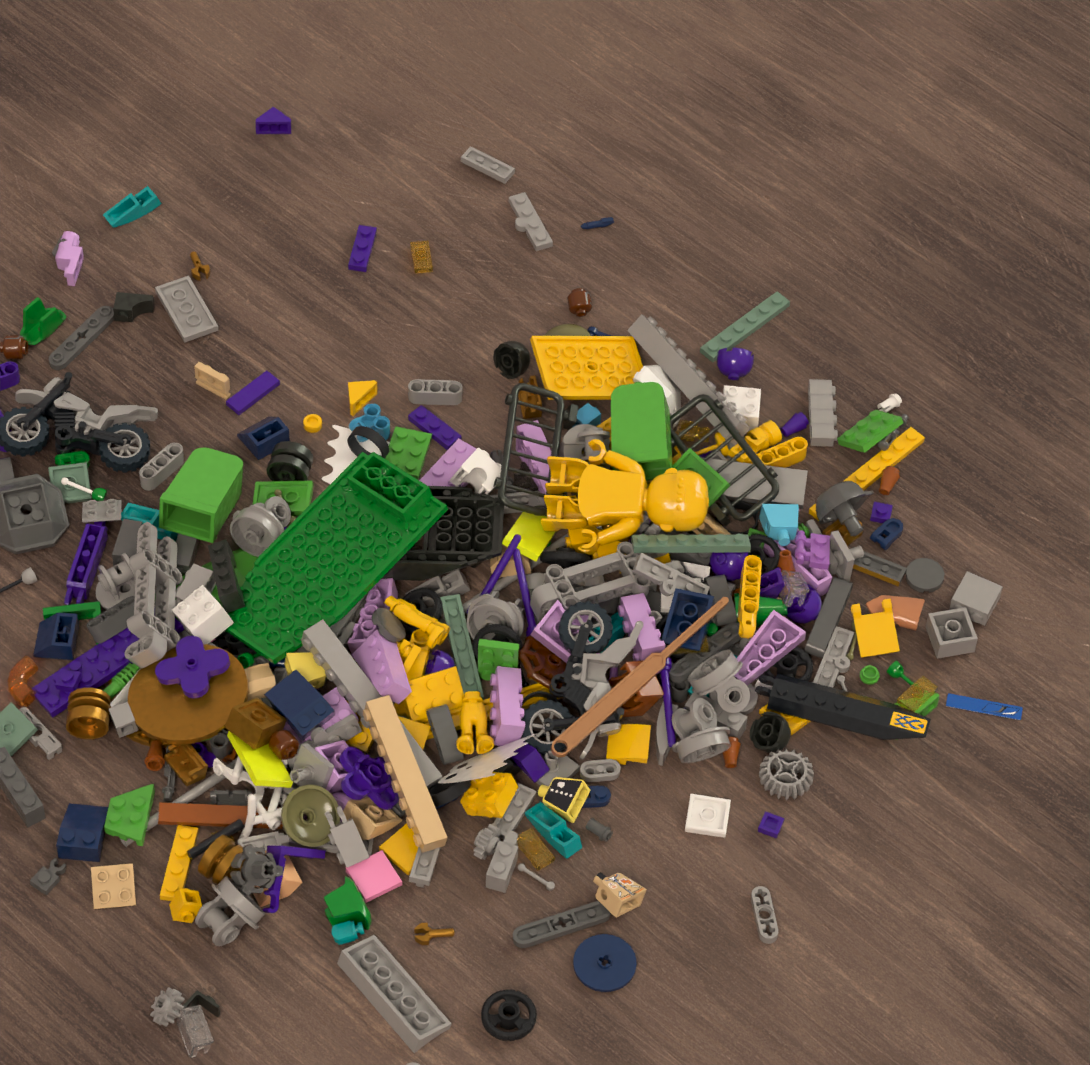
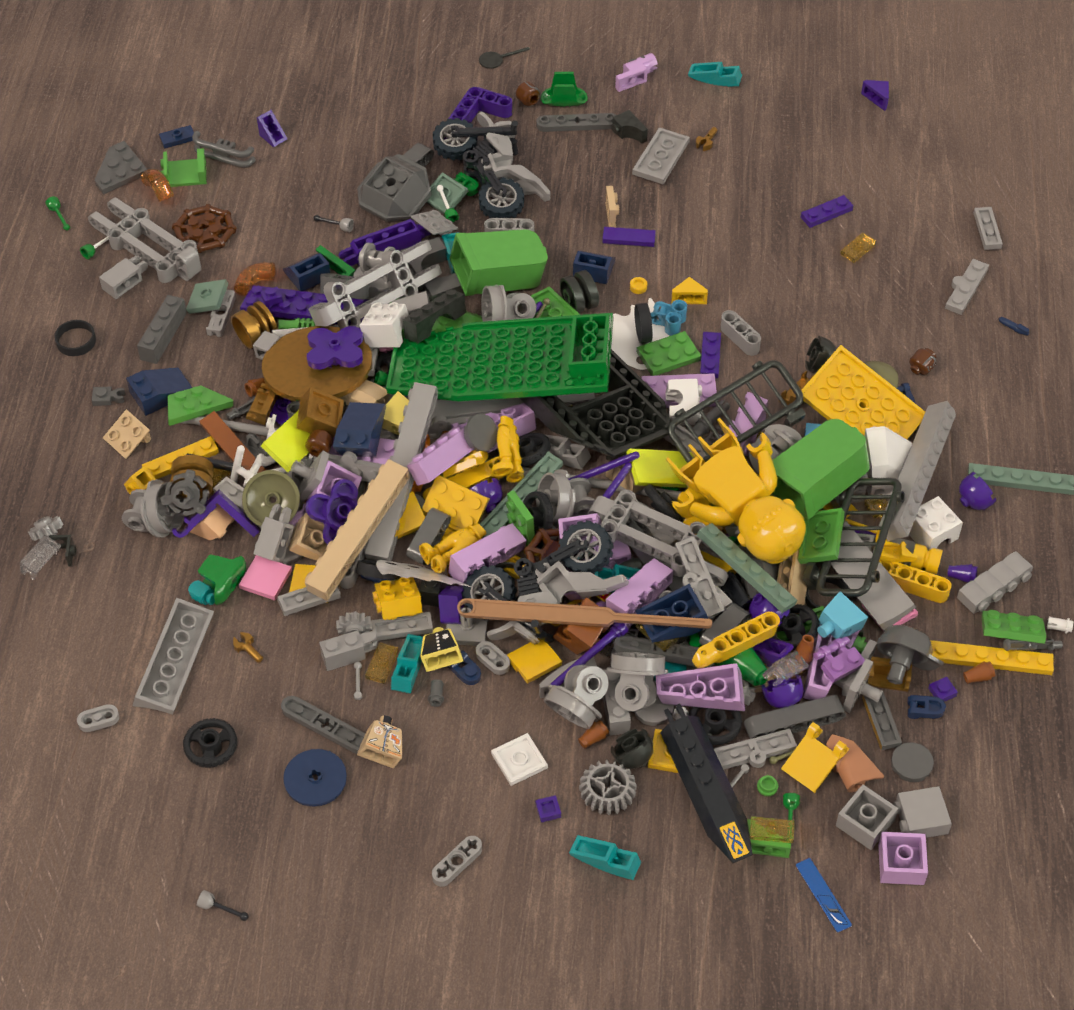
camera: 55 degrees right, 0 degrees up
none -> teal slope [569,835,641,880]
none -> lavender brick [878,832,928,885]

